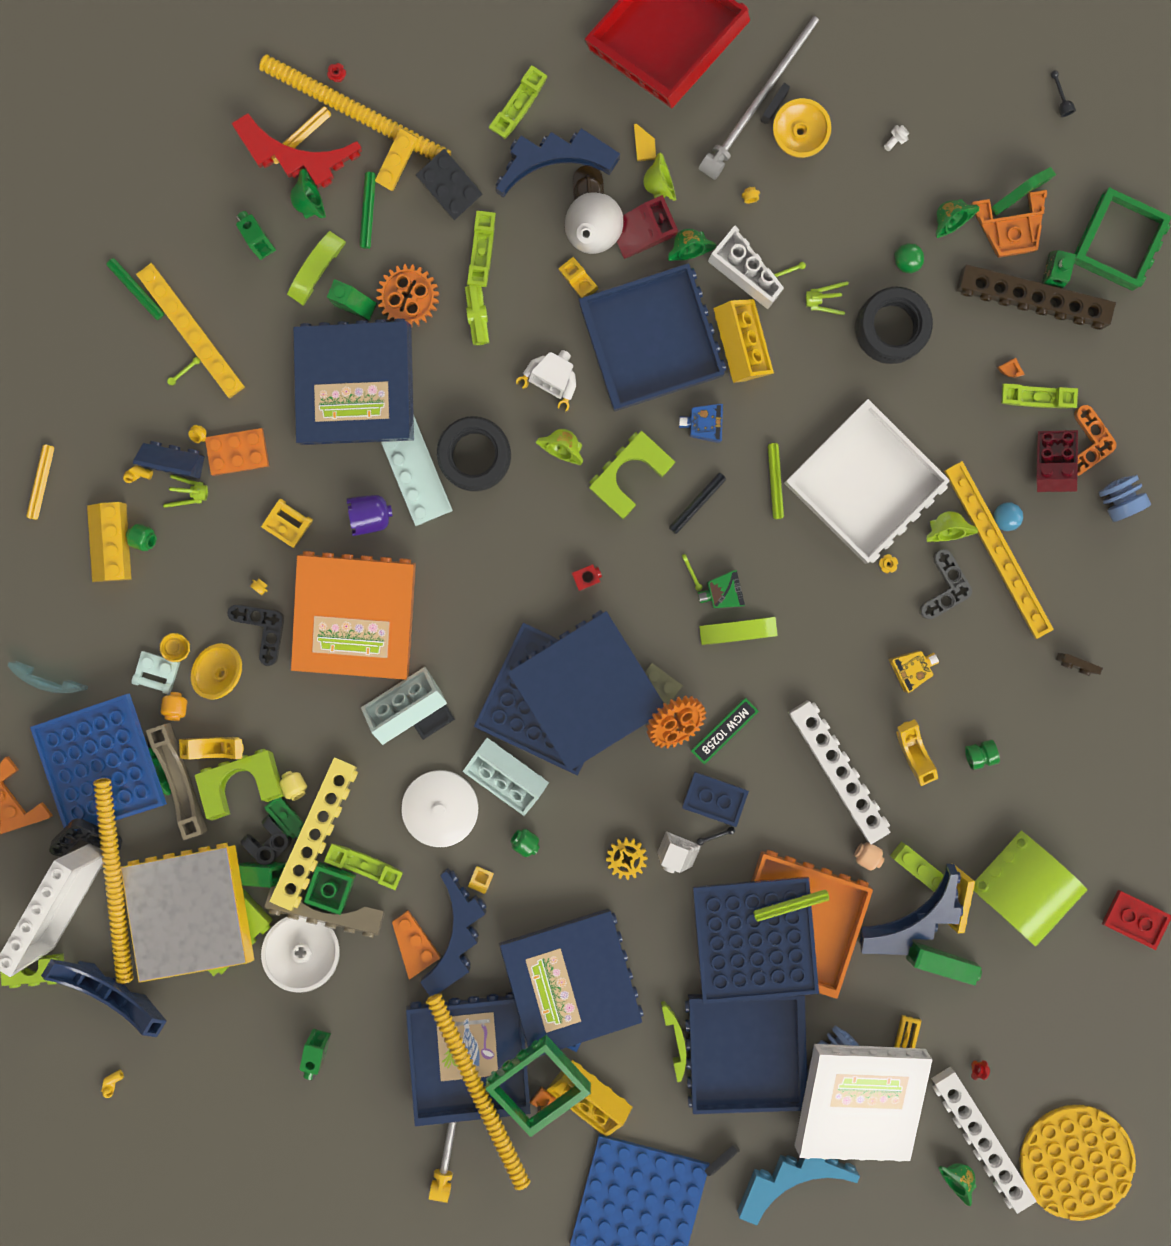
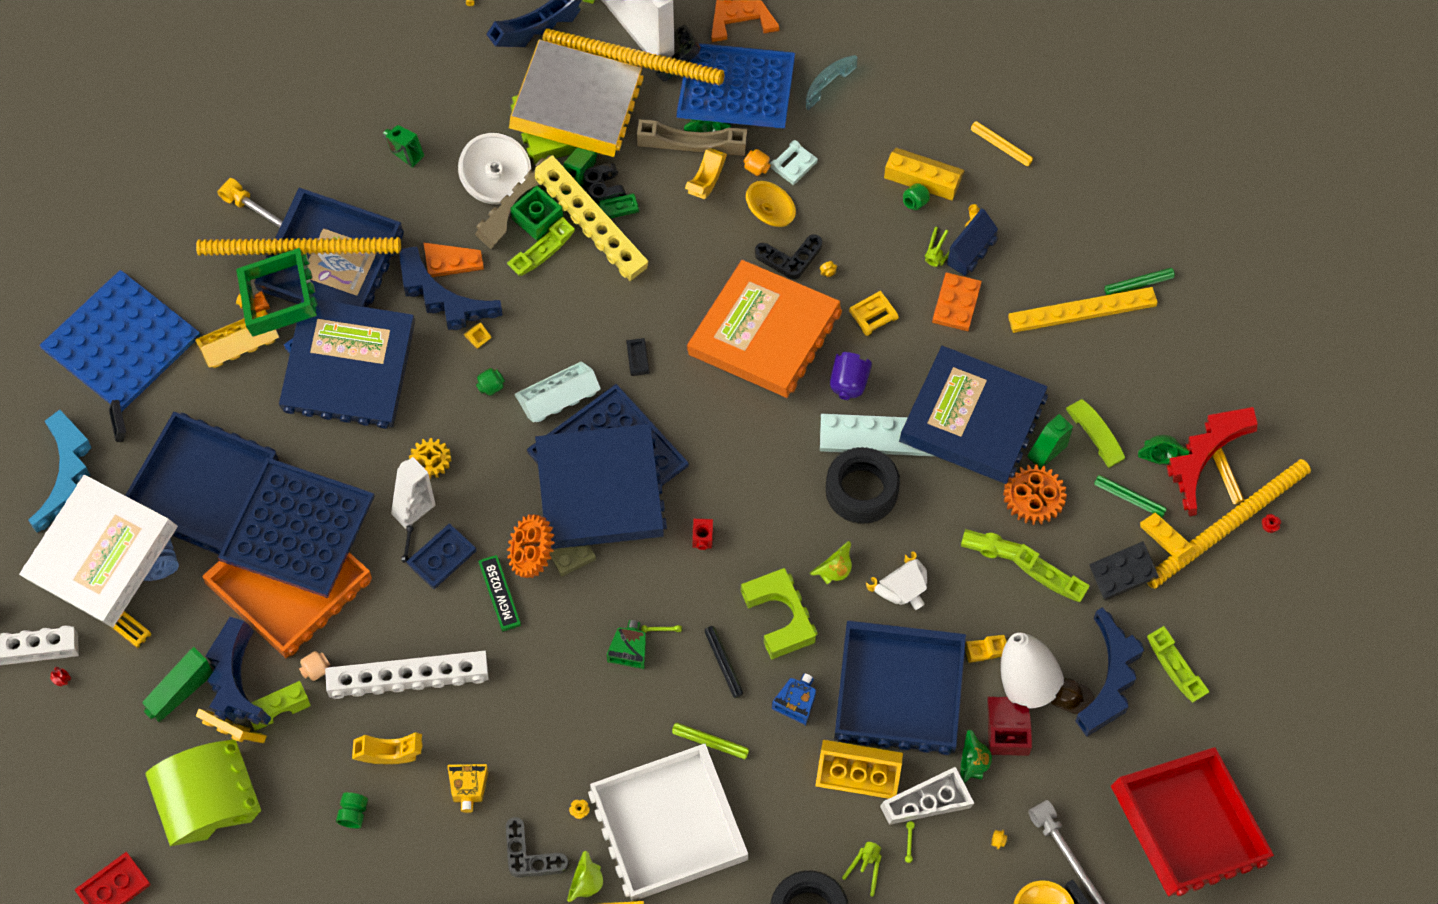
camera: 115 degrees right, 25 degrees down
yellow hair [159,633,190,662] -> none
lime hinge [167,357,200,386] -> none
yellow plate [188,425,206,443] -> none
lime arch [195,749,284,821] -> none
green torso [236,211,276,260] -> none
light yellow head [279,771,307,801] -> none
light aqua slope [361,667,447,745] -> none
white dish [402,770,479,847] -> none
yellow tile [634,124,656,162] -> none
lime hat [644,152,676,201] -> none
lime slope [661,1001,686,1082] -> none
lime slope [699,617,778,645] -> none
lime axle [754,890,829,921] -> none

